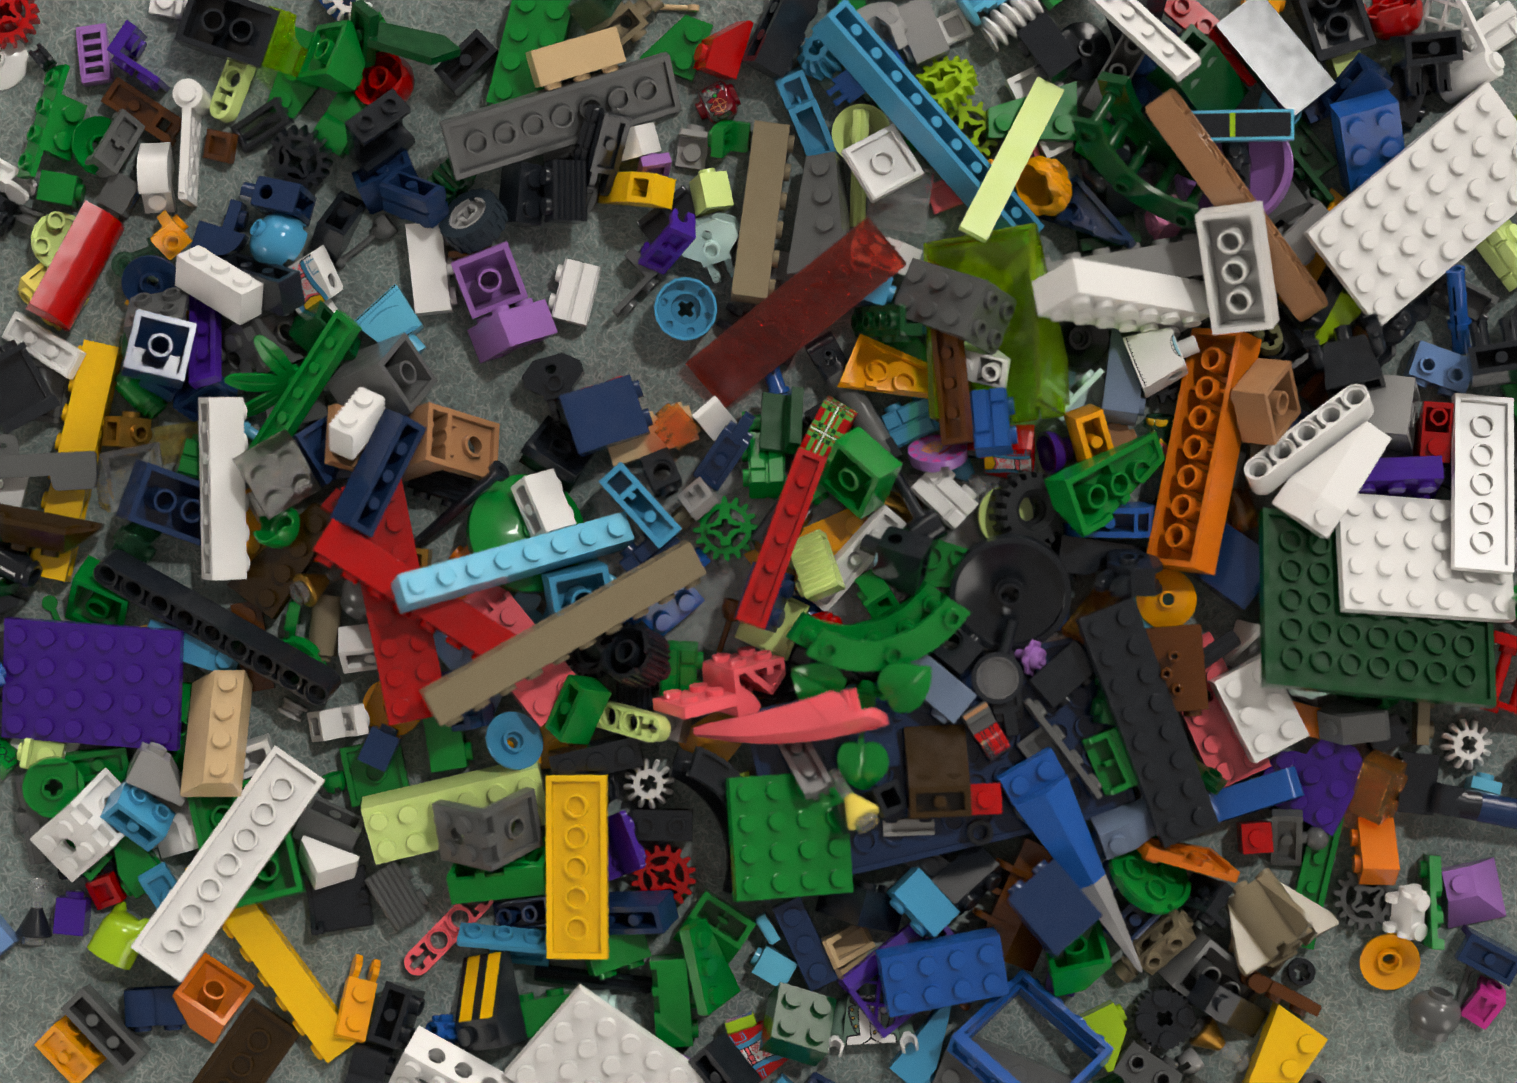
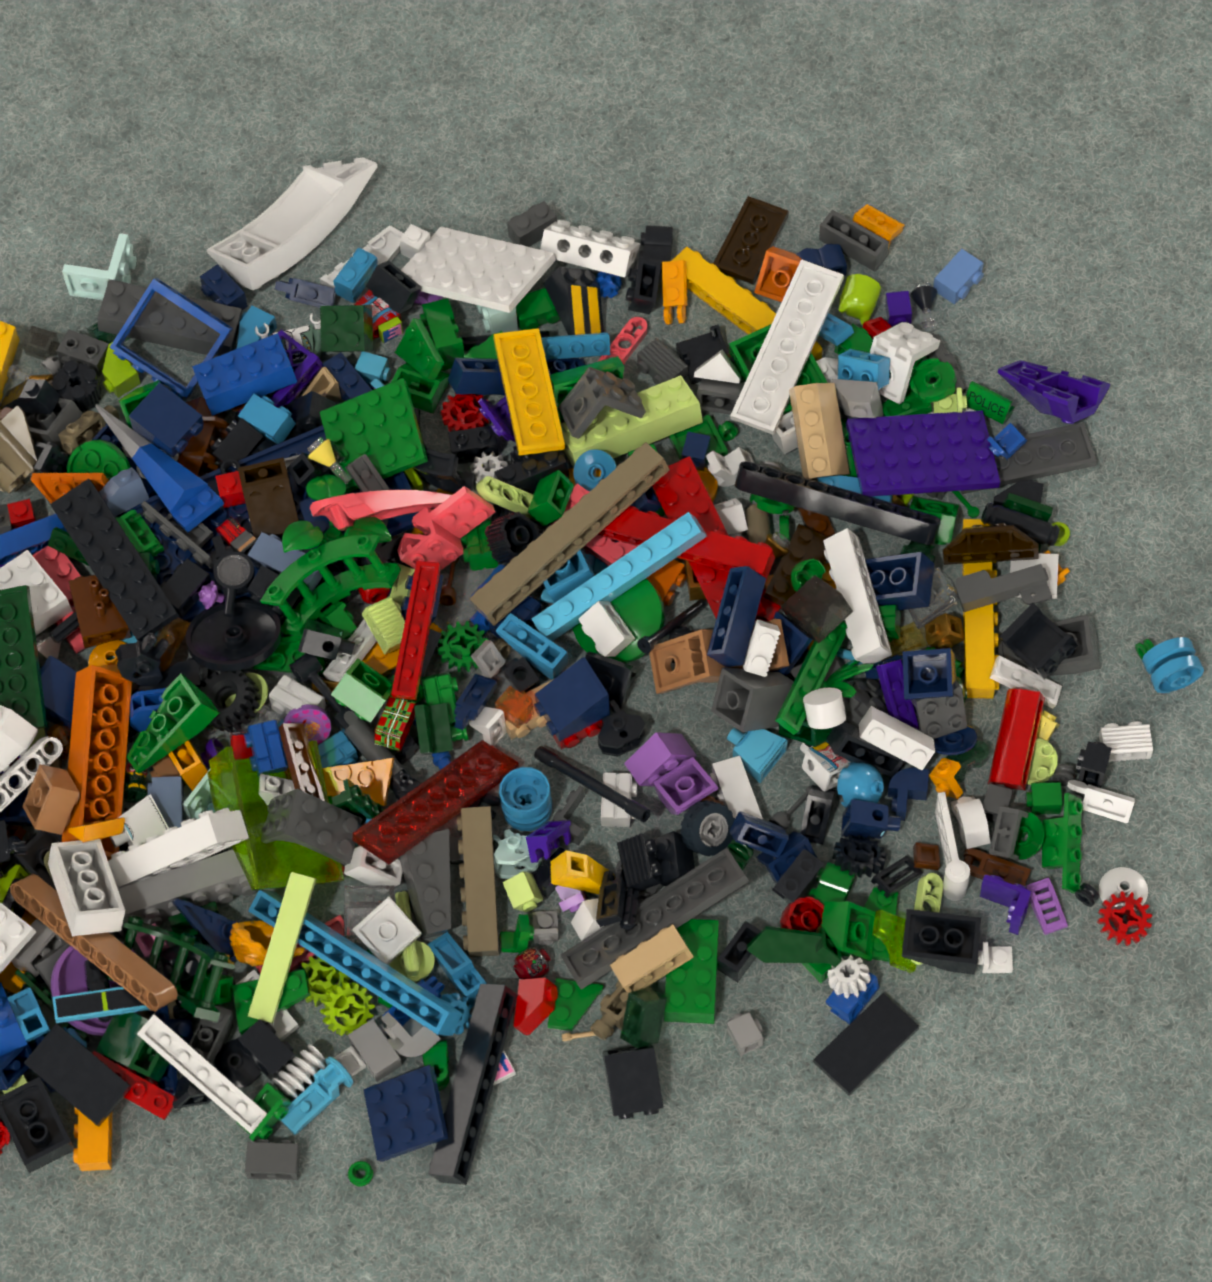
camera: 170 degrees right, 25 degrees down
none -> dark azure brick [7,987,50,1042]
none -> light orange slope [68,817,125,842]
none -> black piece [534,746,651,823]
none -> white piece [803,688,846,729]

